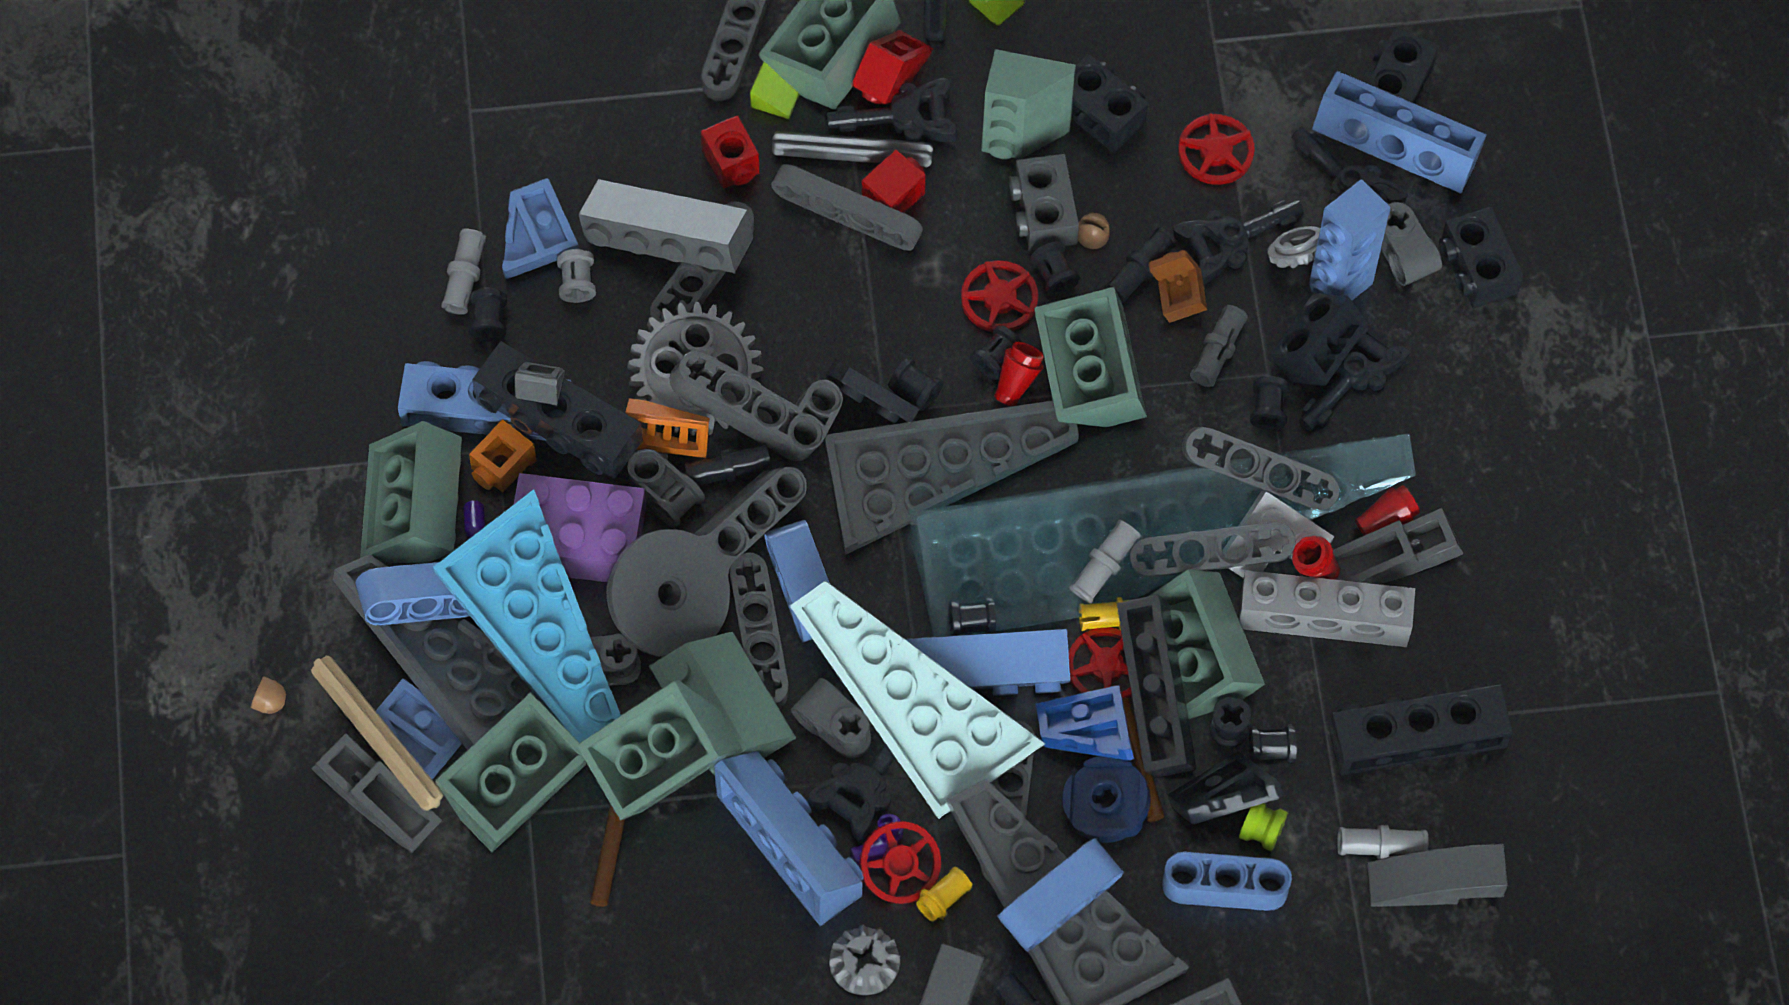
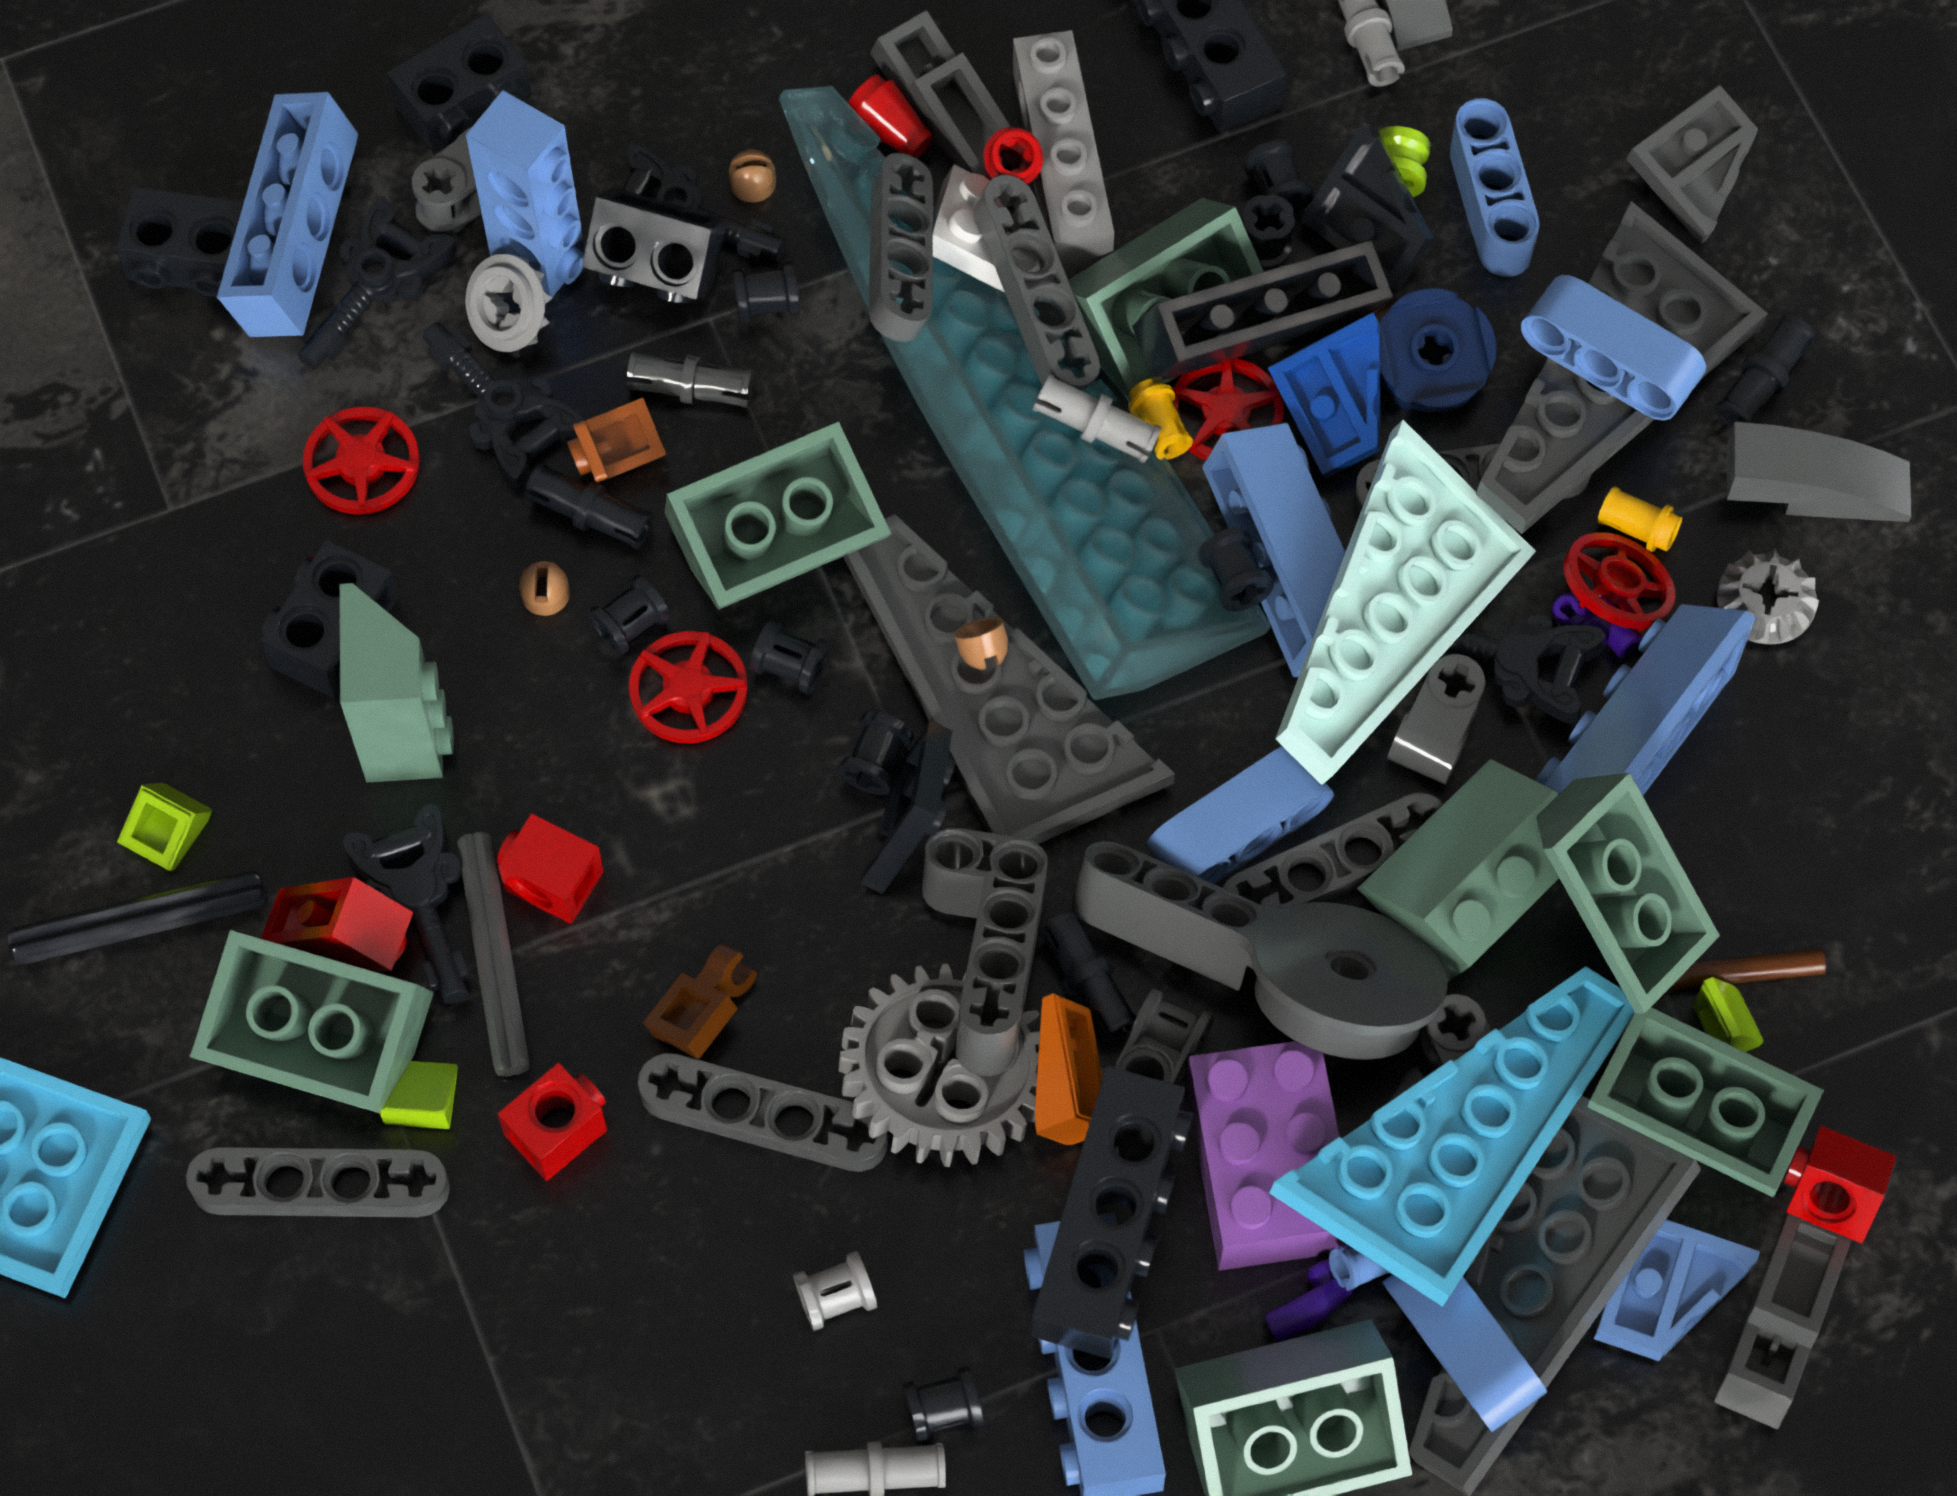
camera: 105 degrees left, 0 degrees up
tan axle [311,656,443,811] -> none
orange brick [469,419,537,492] -> none
medium blue wing [502,178,579,279] -> none
dark grey slope [515,362,565,405] -> none
brick [578,179,754,273] -> none
dark grey beam [771,165,923,250] -> none
red cone [994,342,1044,406] -> none
dark grey brick [1009,154,1079,251] -> none
none -> reddish brown plate [643,943,757,1060]
none -> medium nougat hinge [728,149,776,203]
none -> medium nougat hinge [954,617,1008,670]
none -> lime slope [1693,977,1763,1052]
none -> red brick [1783,1125,1897,1244]

